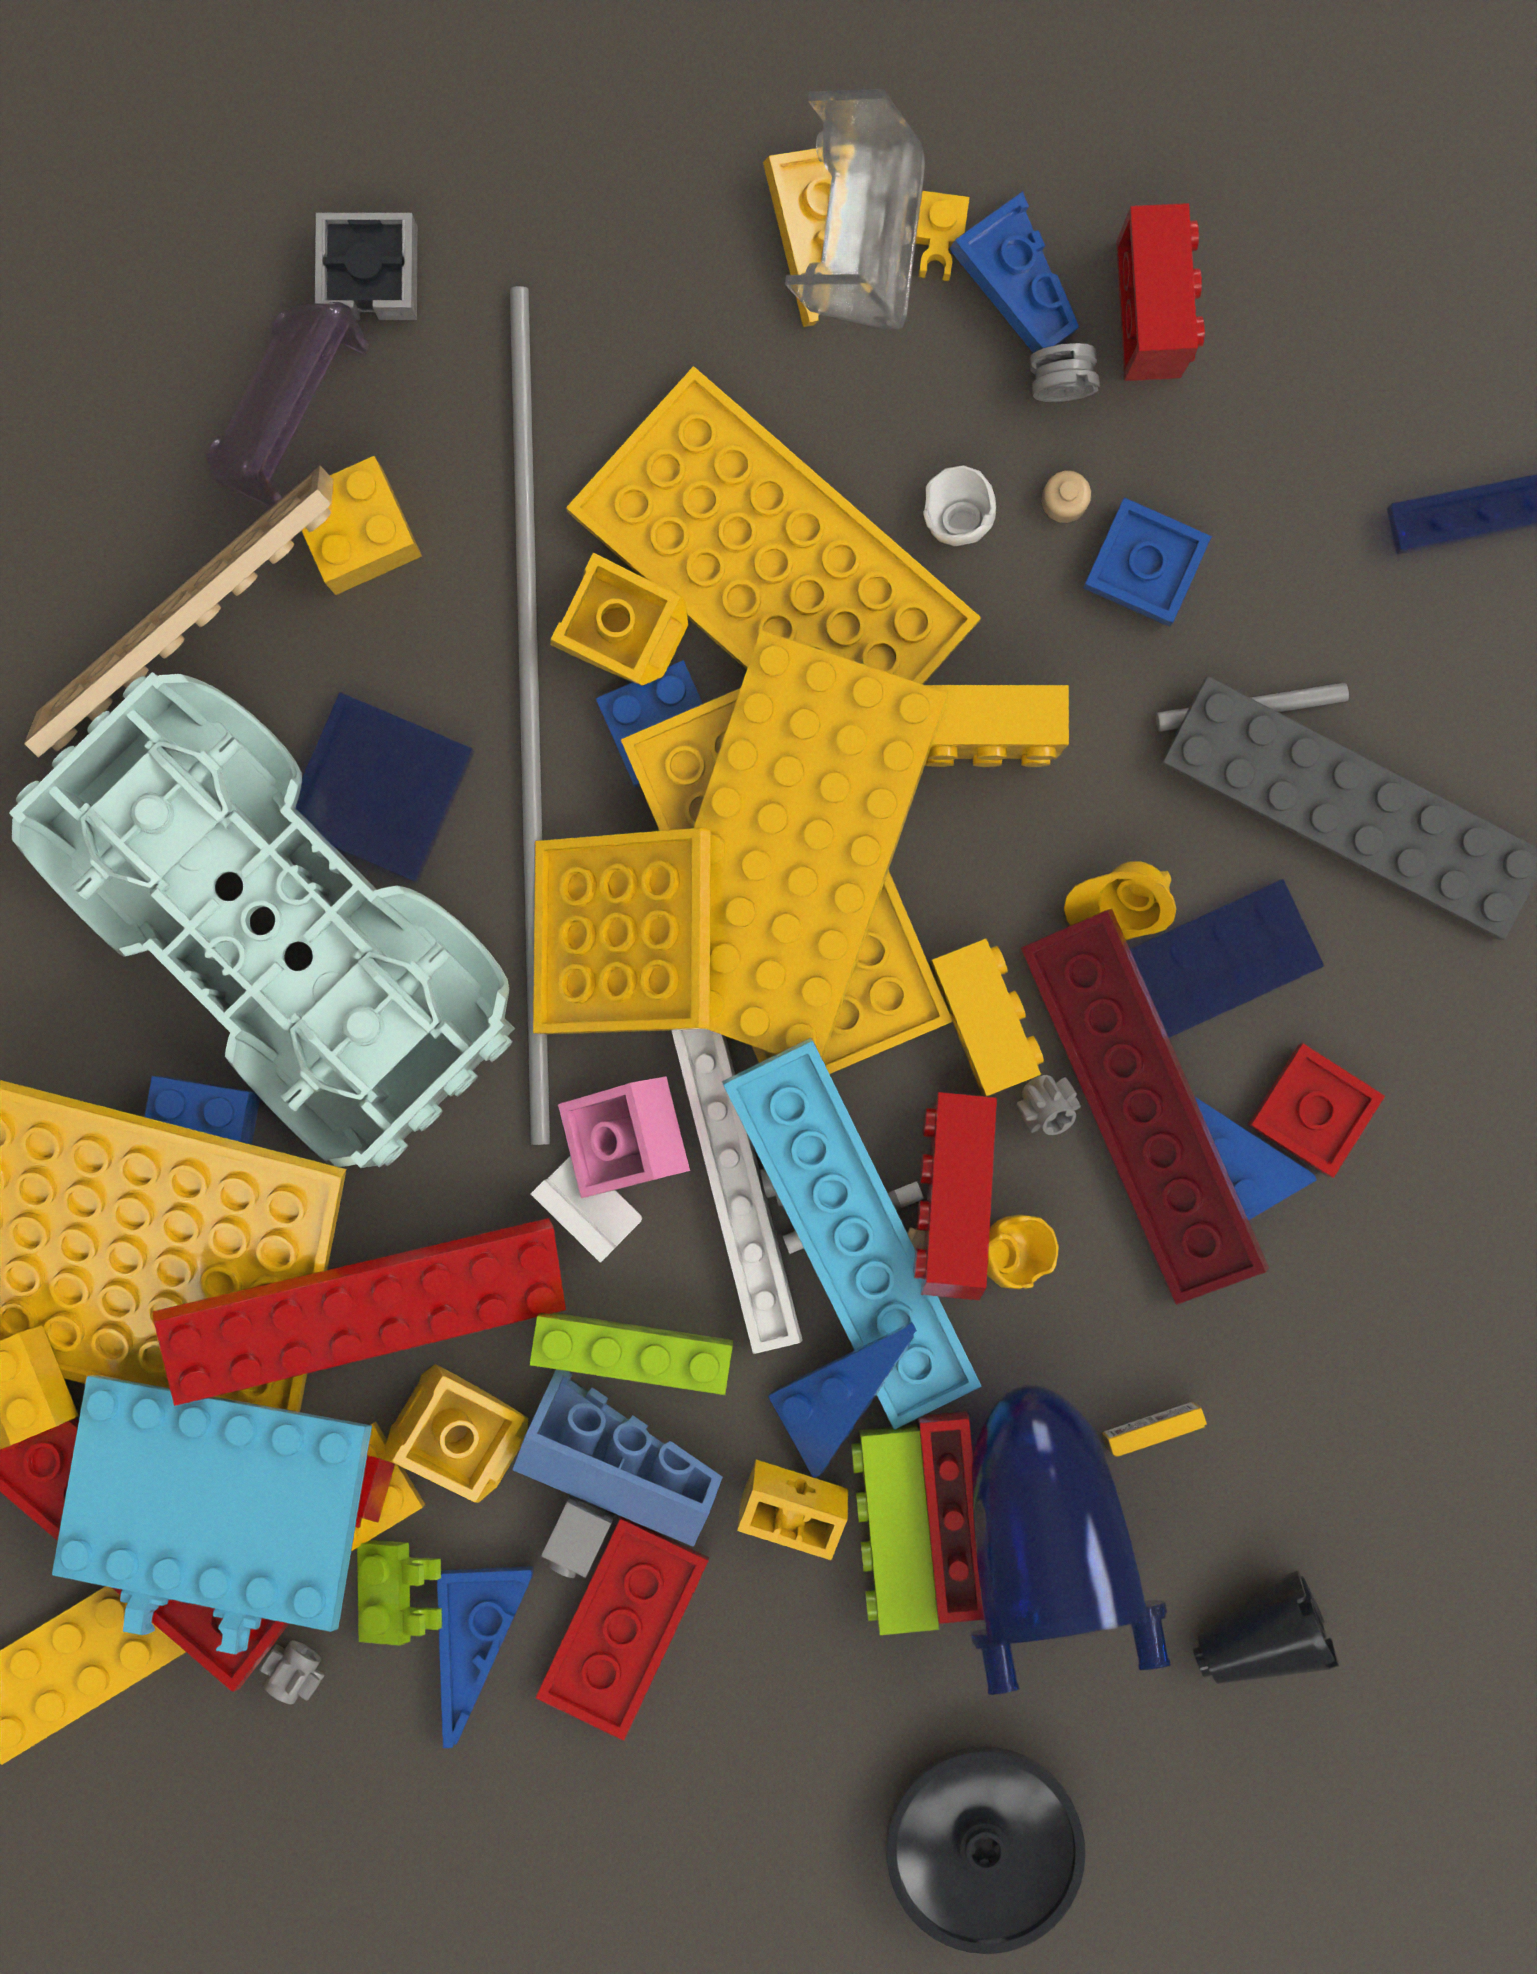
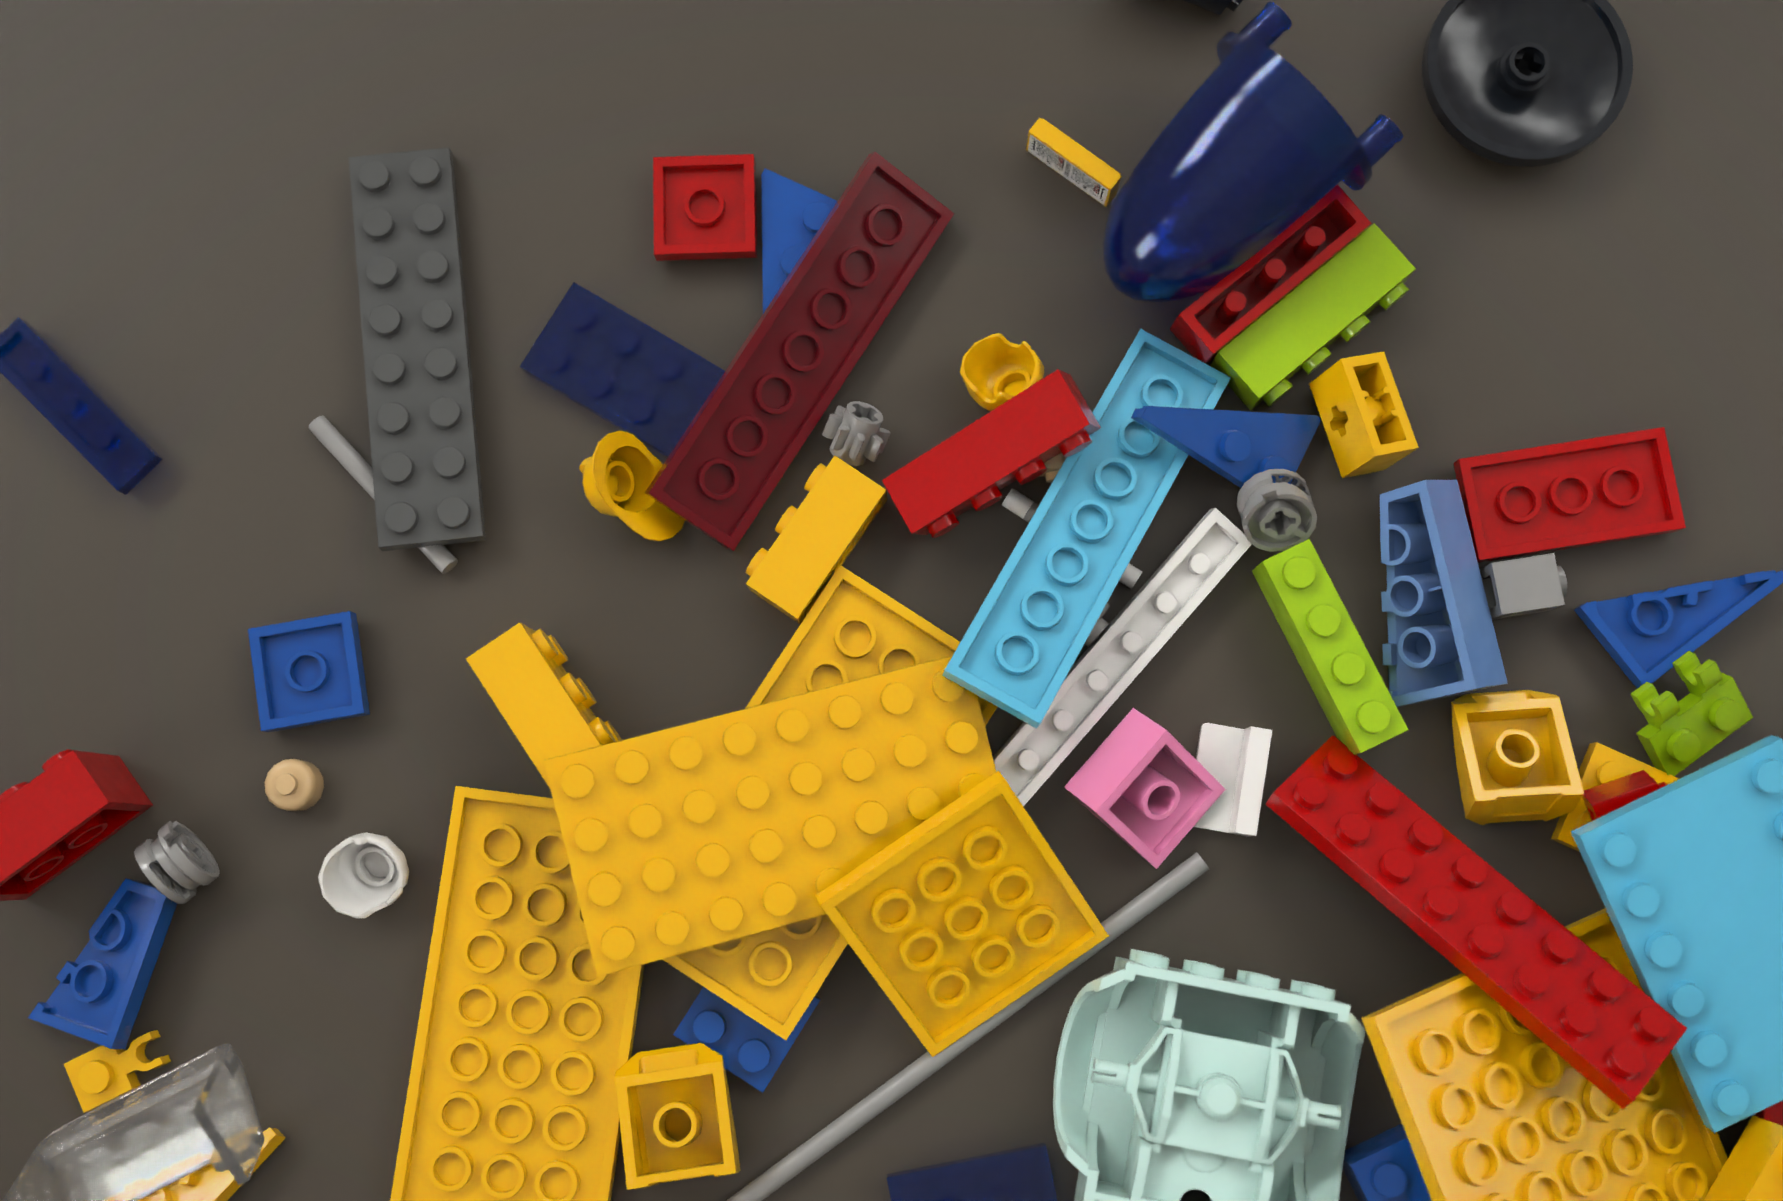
camera: 115 degrees left, 5 degrees down
none -> light grey wheel [1237,469,1317,552]

